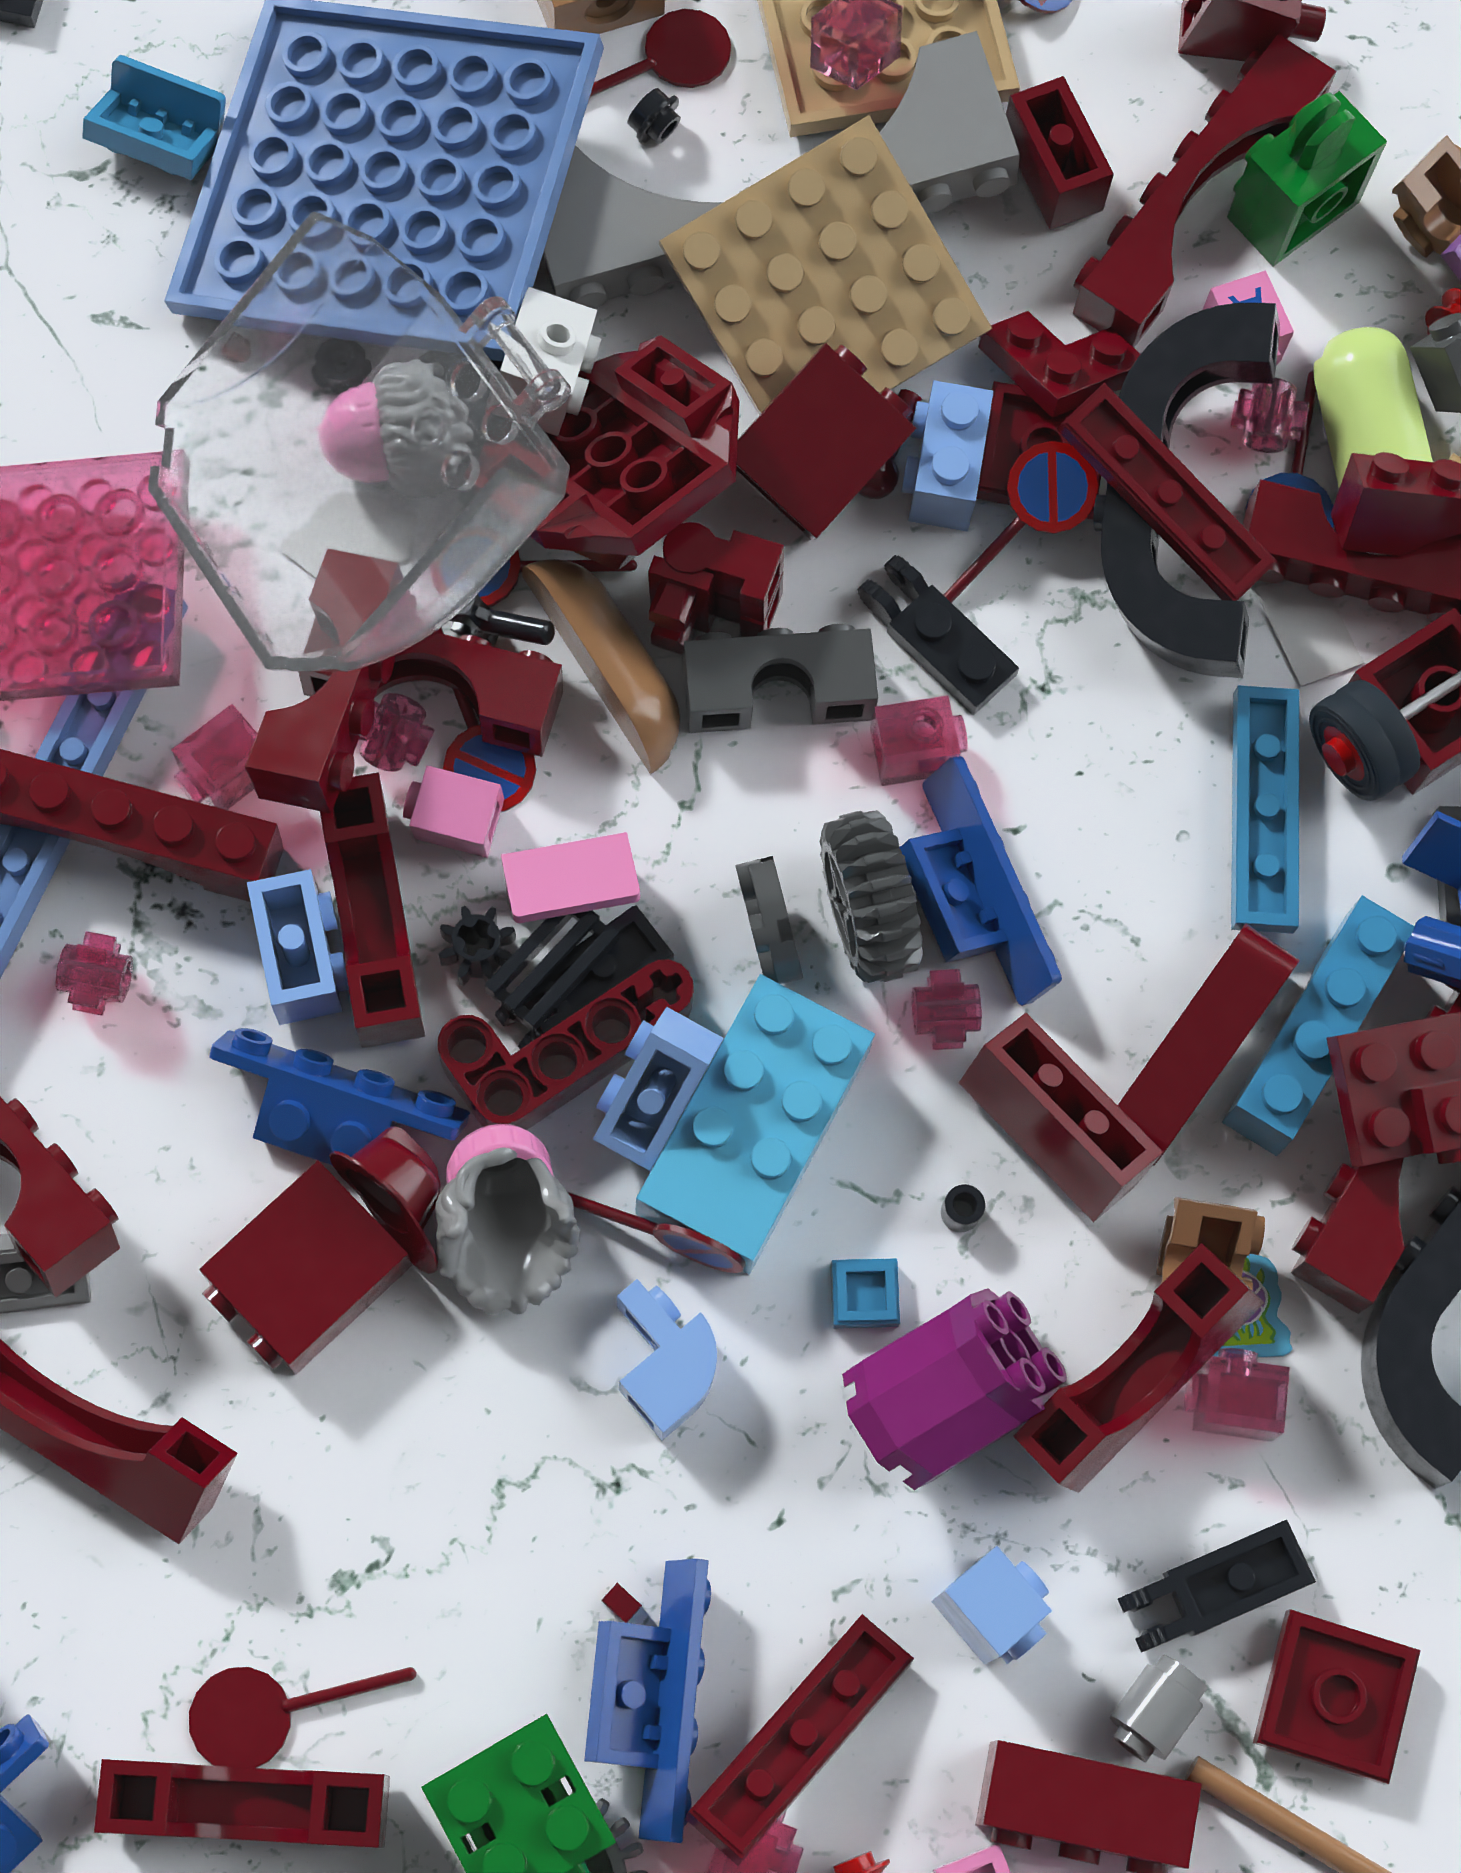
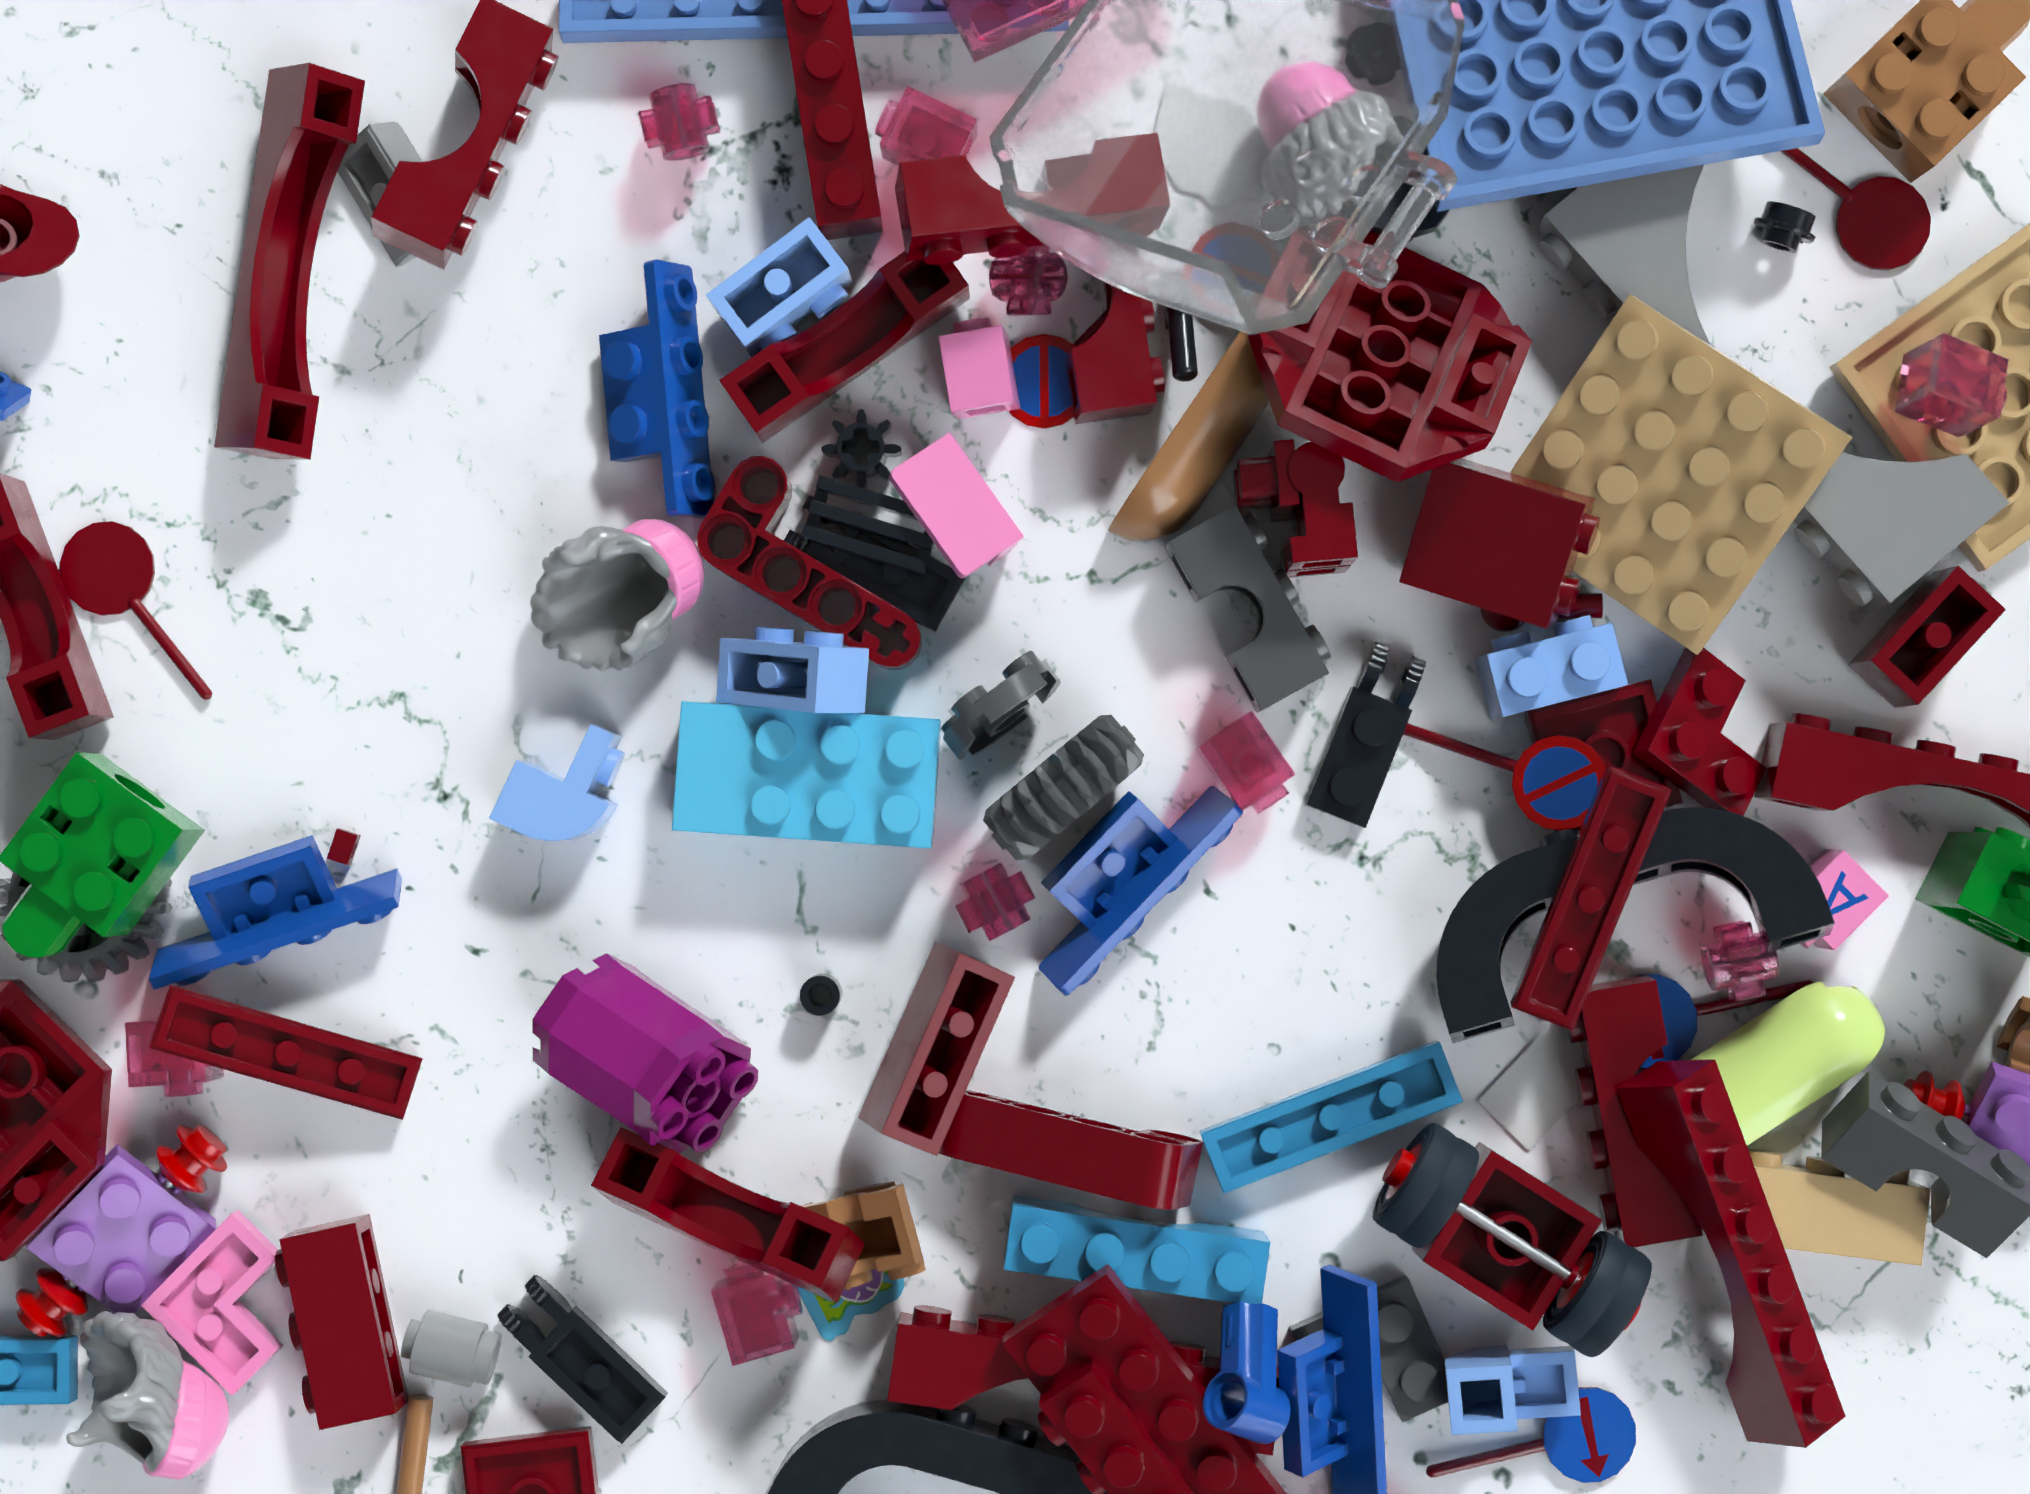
camera: 70 degrees right, 15 degrees up
dark red brick [199,1160,413,1375] -> none
dark red piece [329,1126,441,1274] -> none
white brick [487,287,602,436] -> none
piece [568,1192,745,1273] -> none
dark azure tile [831,1258,900,1329] -> none
light blue brick [931,1546,1052,1664] -> none

